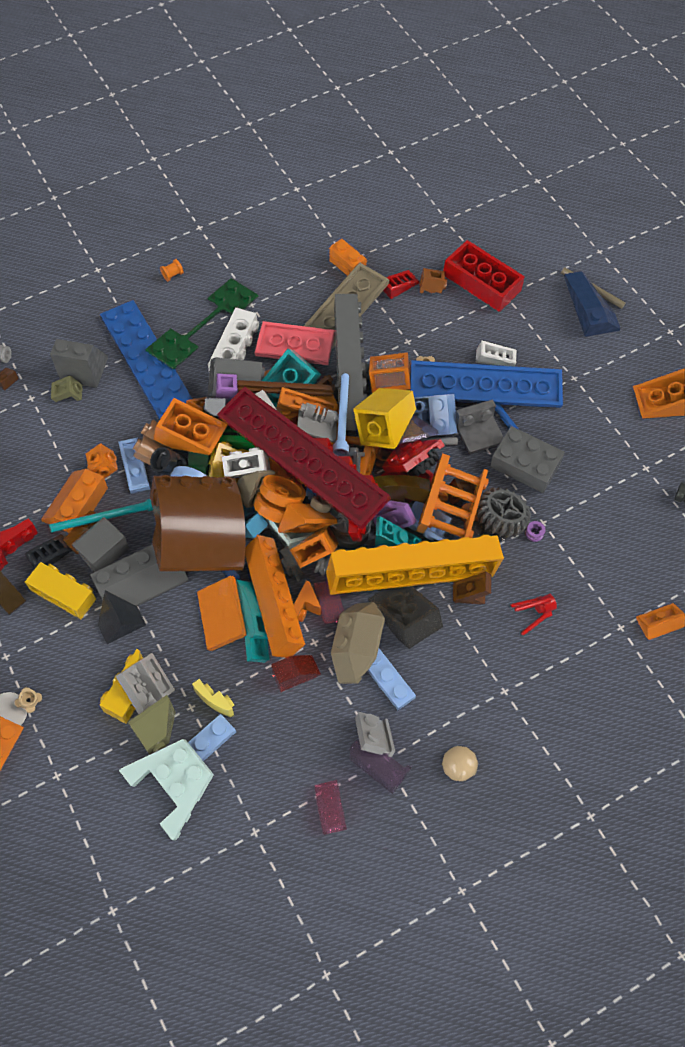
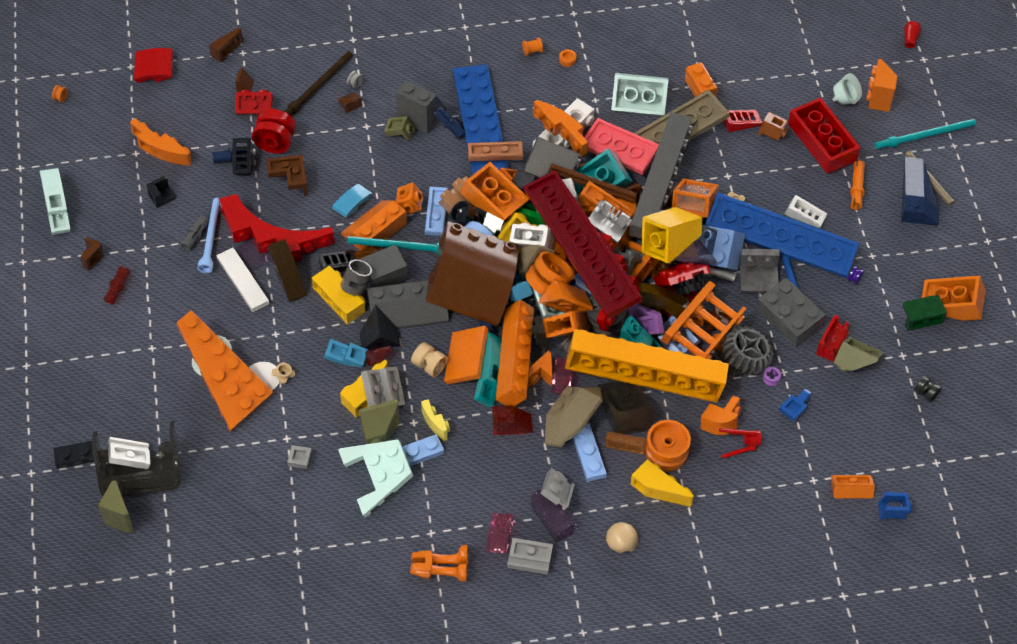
camera: 20 degrees right, 5 degrees down
dark green hinge [145,278,259,370] -> none
medium lavender slope [216,373,237,399] -> none
dark tan tile [310,496,331,513] -> none
light blue piece [333,373,349,456] -> none
reddish brown slope [453,572,491,605] -> none
none -> light grey plate [287,445,312,469]
none -> dark azure slope [323,339,368,367]
none -> dark azure slope [332,184,372,217]
none -> dark grey wheel [340,259,372,296]
none -> clear red slope [365,347,392,366]
none -> orange piece [410,545,468,582]
none -> tan wheel [411,342,448,377]
none -> dark blue axle [434,107,465,138]
none -> nougat tile [468,141,523,161]
none -> light grey plate [507,538,553,574]
none -> orange slope [533,100,588,157]
none -> orange tile [559,49,577,67]
none -> clear orange tile [605,431,647,455]
none -> light aqua slope [611,73,668,115]
none -> yellow slope [631,459,694,507]
none -> orange wheel [645,420,691,472]
none -> orange brick [701,396,742,435]
none -> blue plate [779,389,812,422]
none -> red hinge [816,315,849,362]
none -> light aqua piece [832,73,862,105]
none -> olive slope [834,337,885,372]
none -> dark purple bush [848,266,864,285]
none -> orange pin [850,160,865,210]
none -> orange slope [866,59,897,112]
none -> teal bar [874,119,976,149]
none -> dark green panel [902,295,947,331]
none -> red cone [904,21,921,48]

